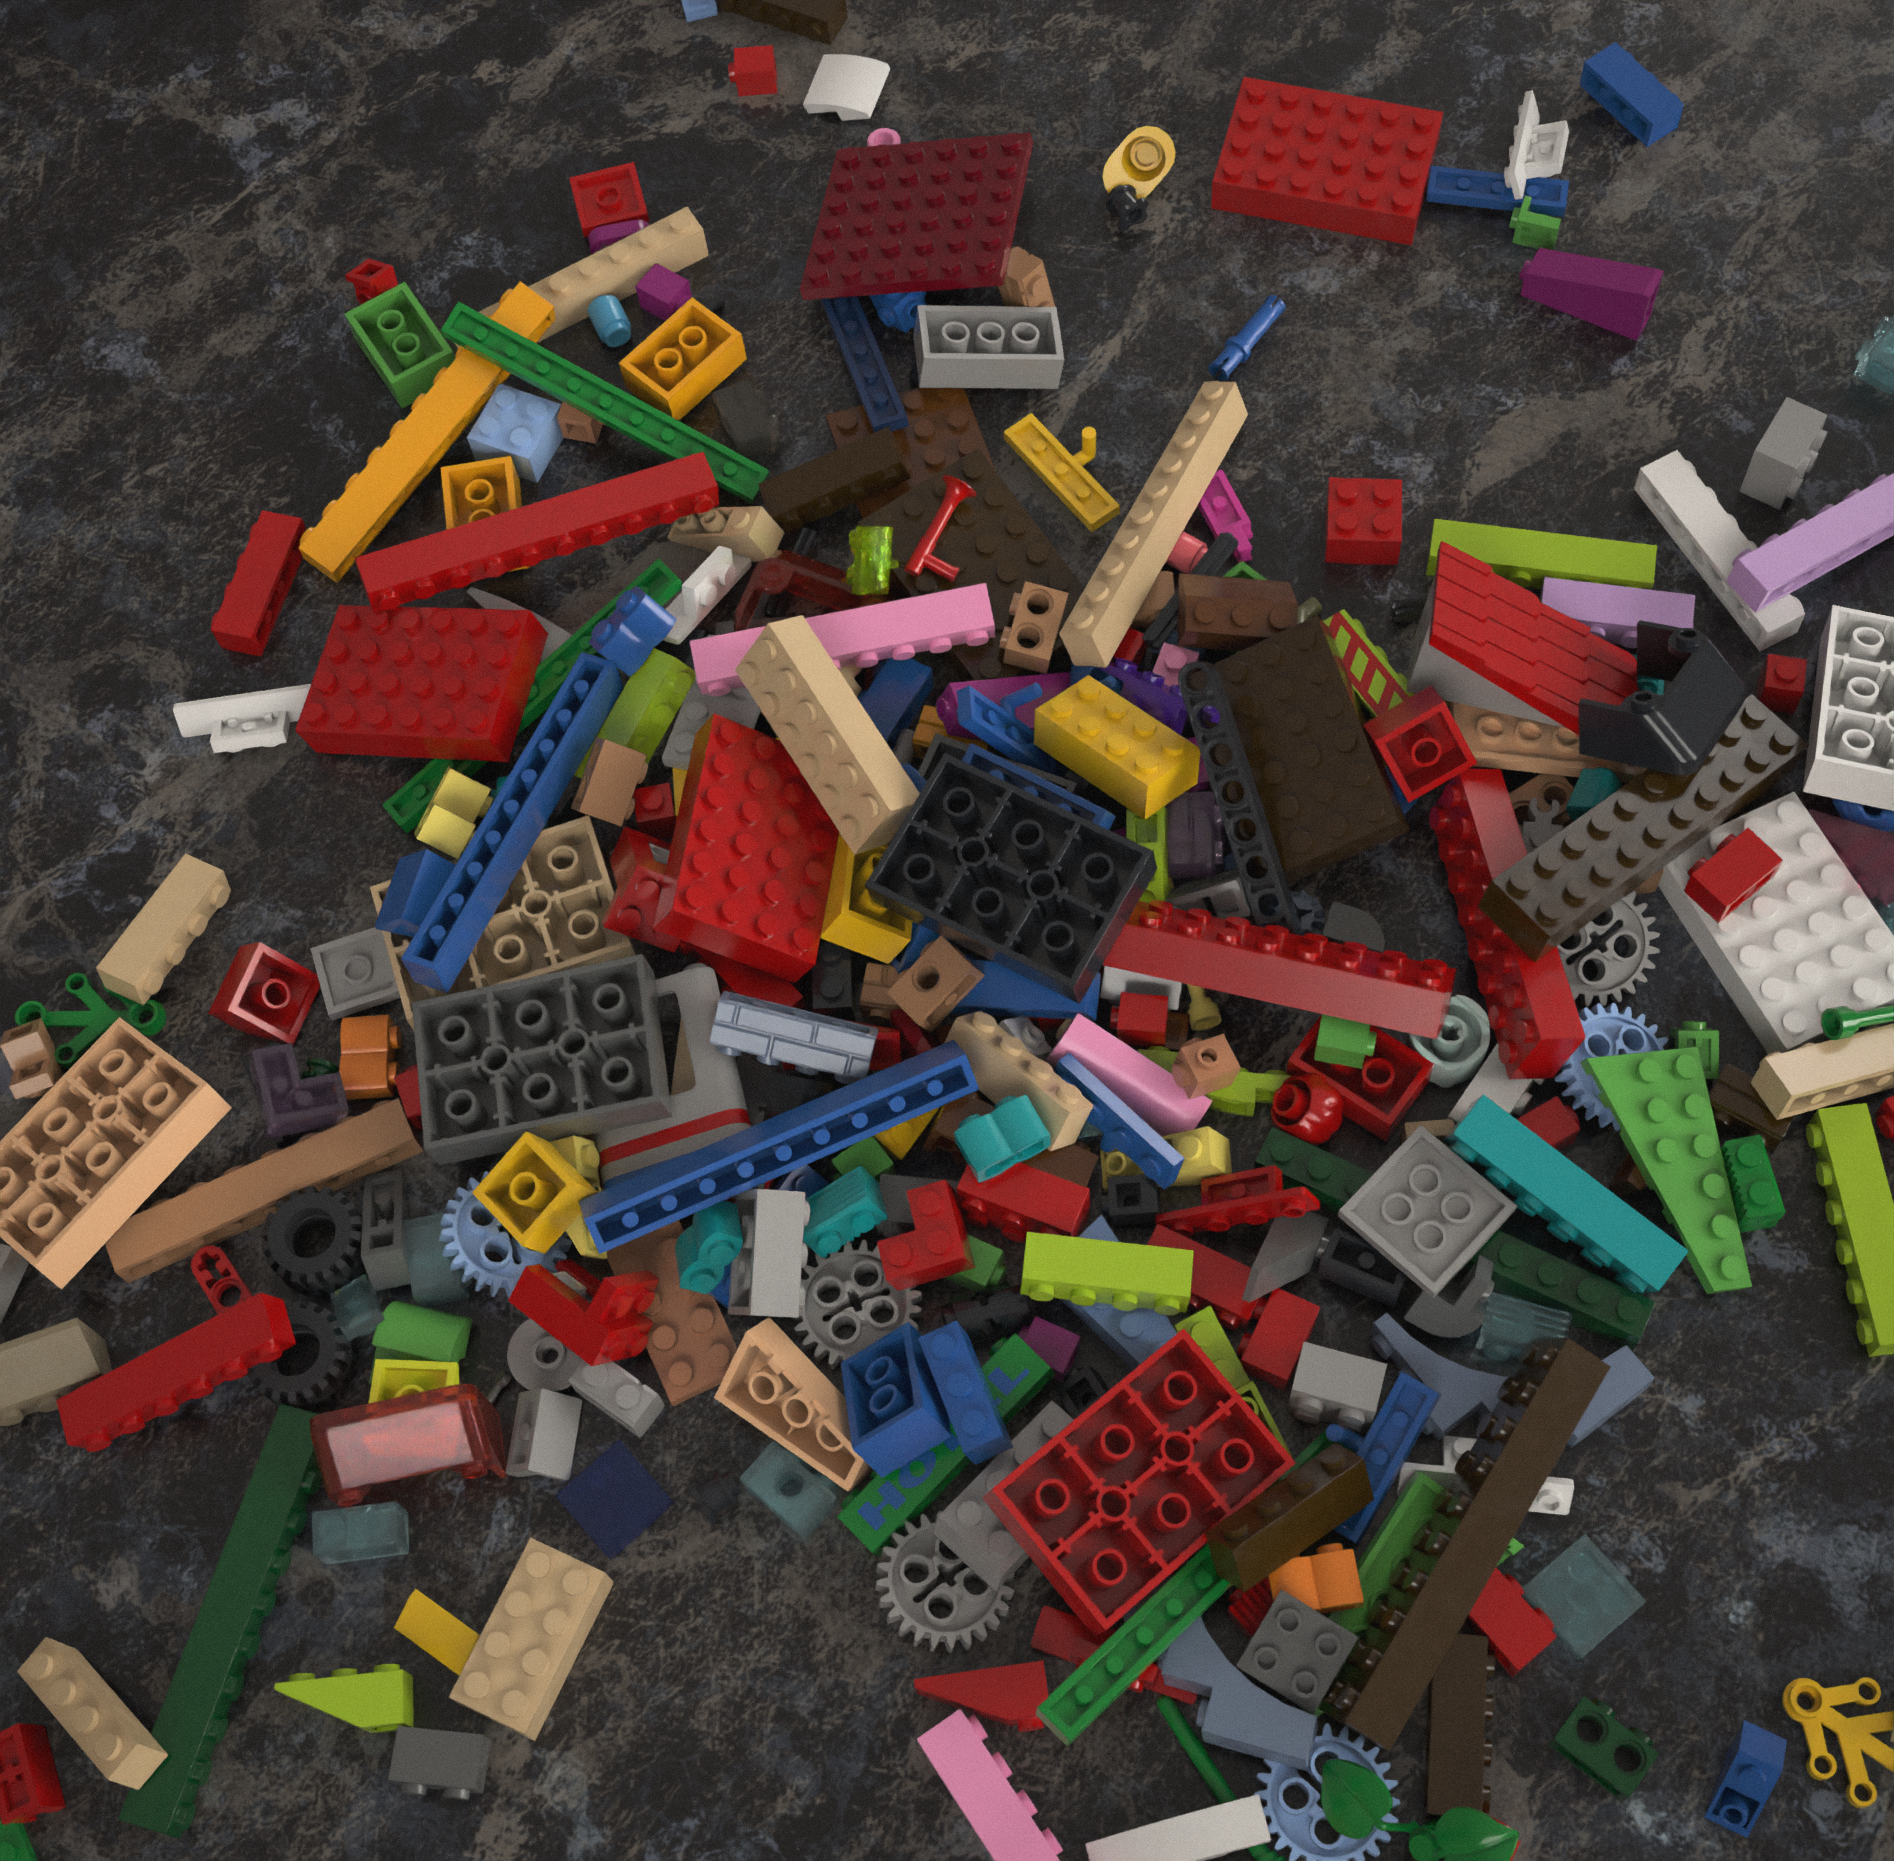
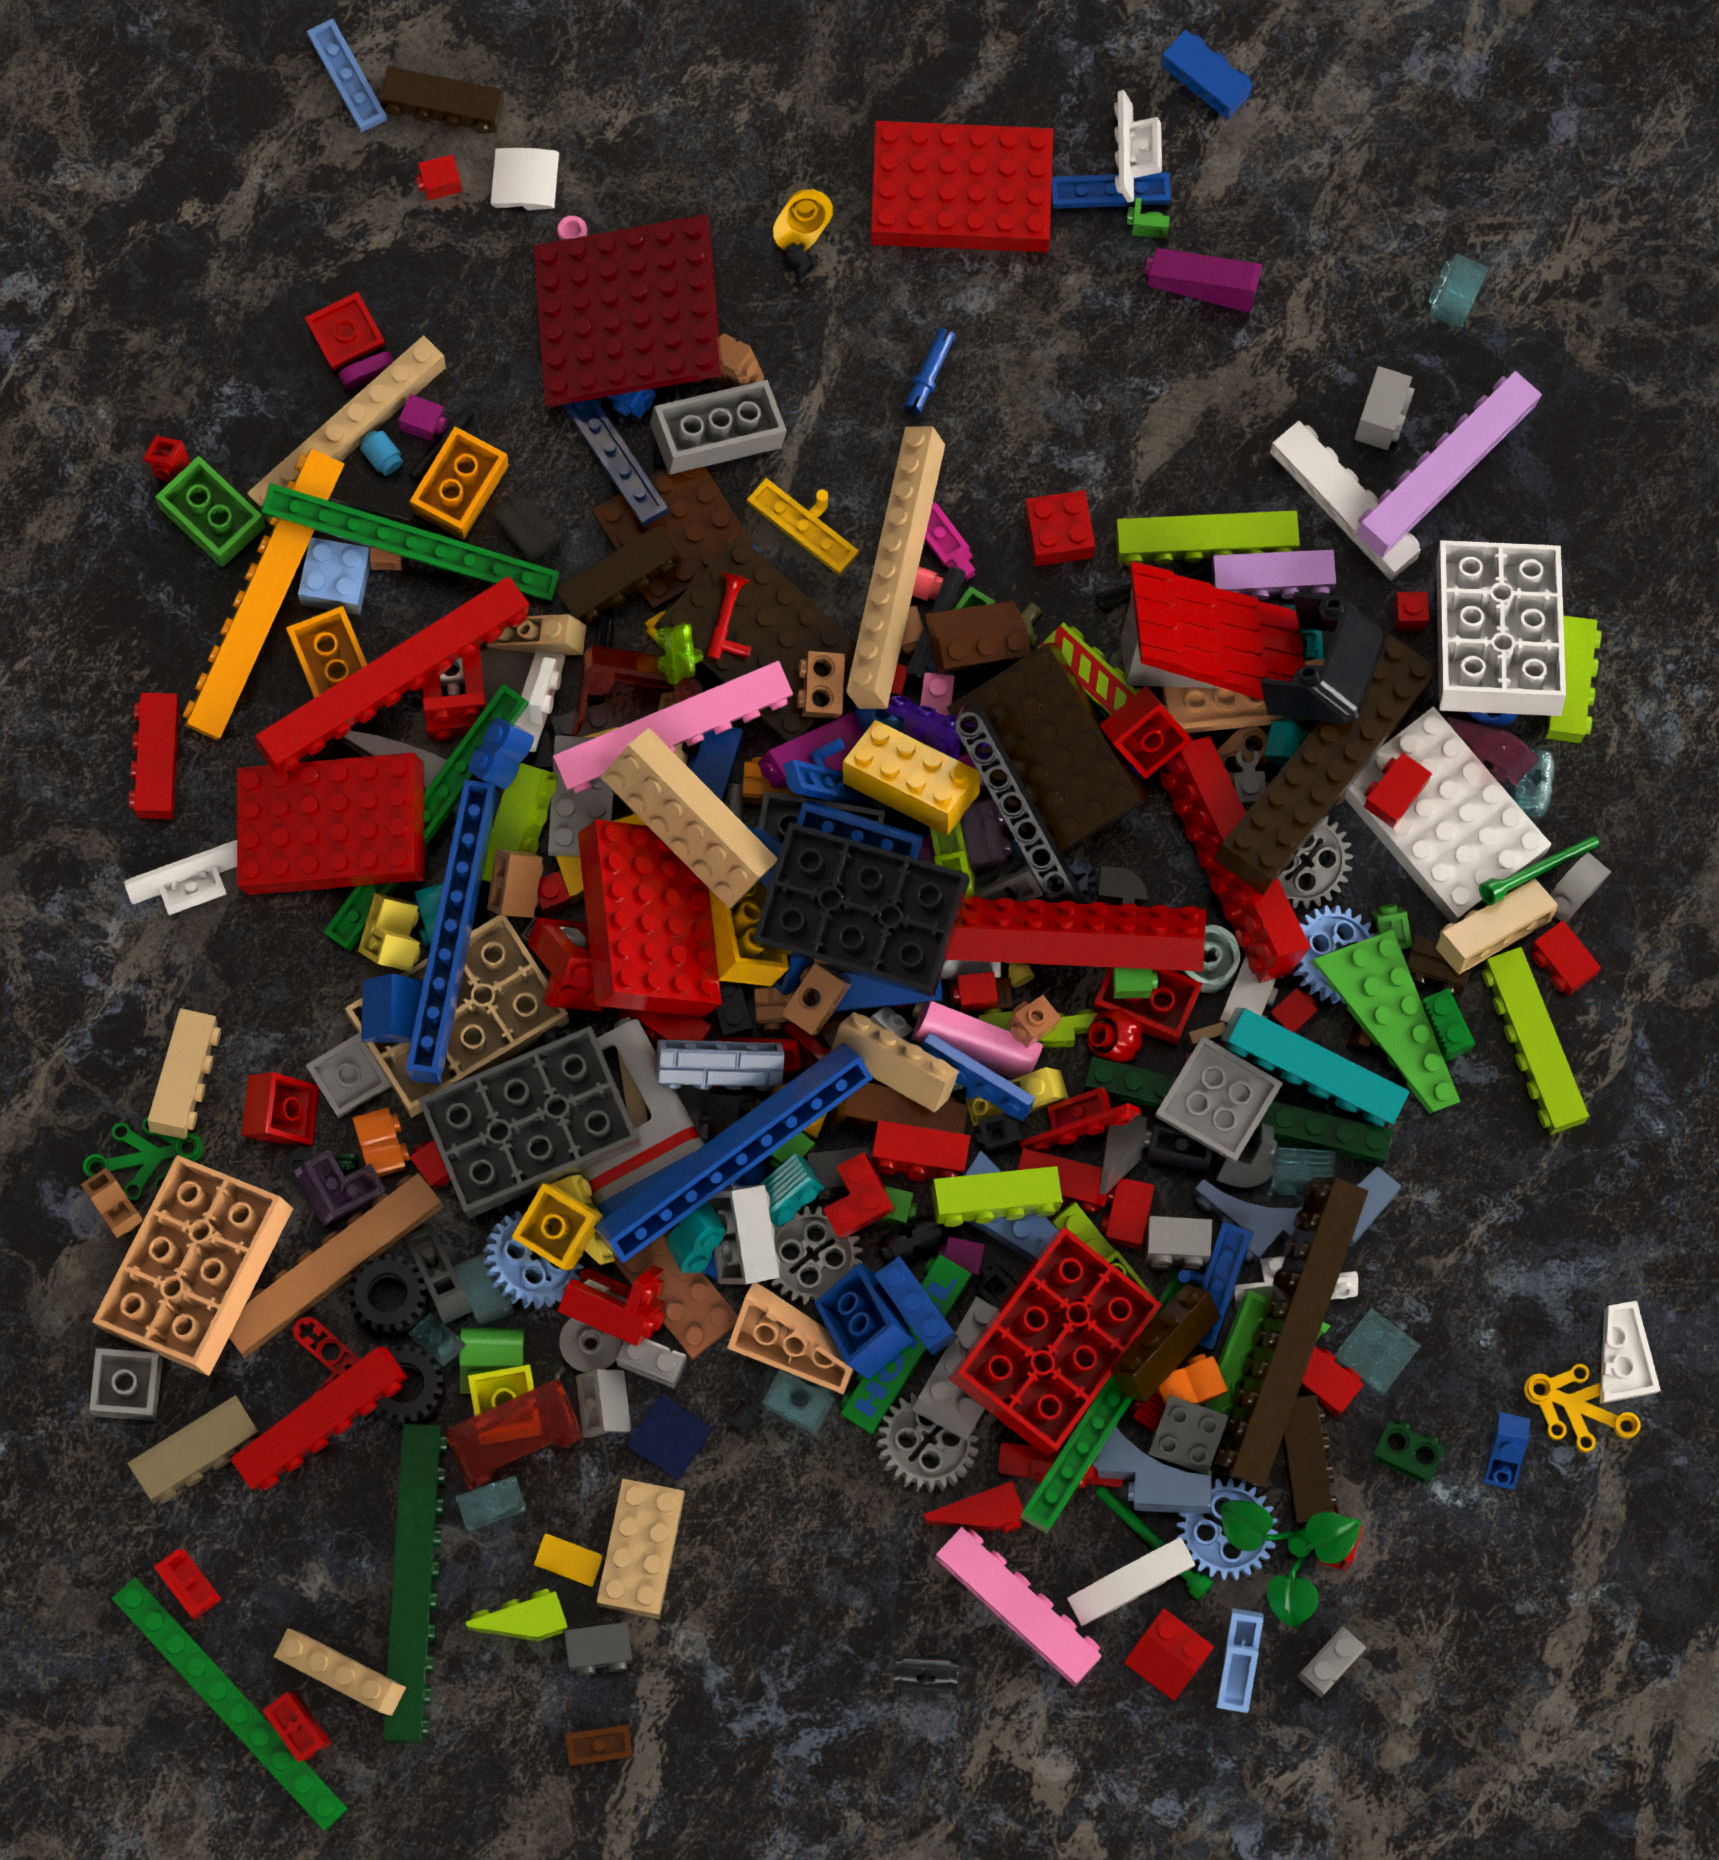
camera: 25 degrees left, 10 degrees up
teal brick [954,1095,1051,1183] -> none
none -> red brick [422,646,486,742]

